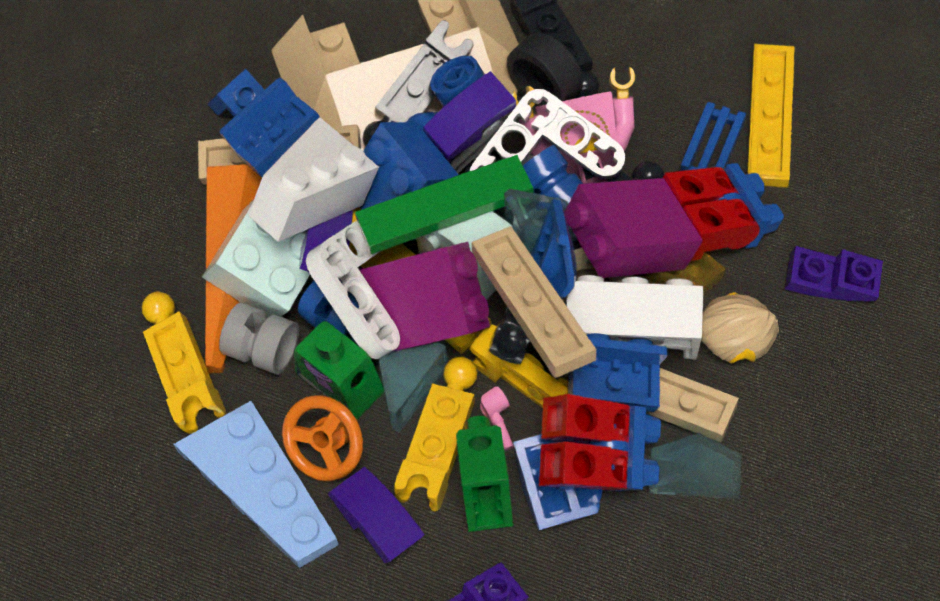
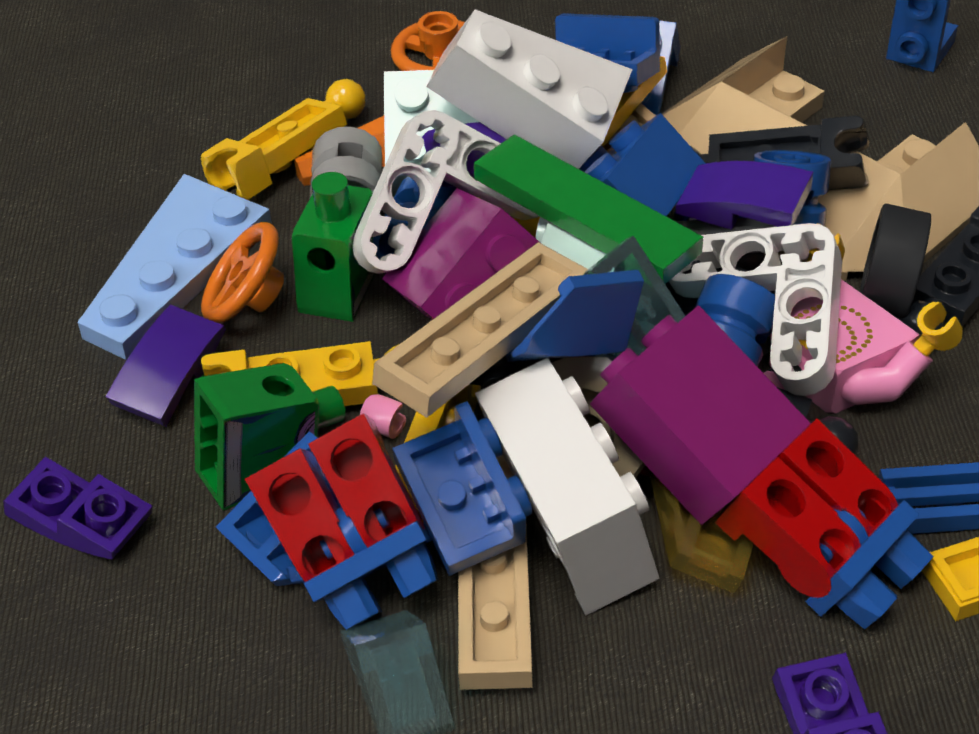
camera: 60 degrees right, 15 degrees down
clear light blue slope [379,342,448,433] -> none
tan hair [701,293,779,364] -> none
none -> orange piece [391,11,465,71]

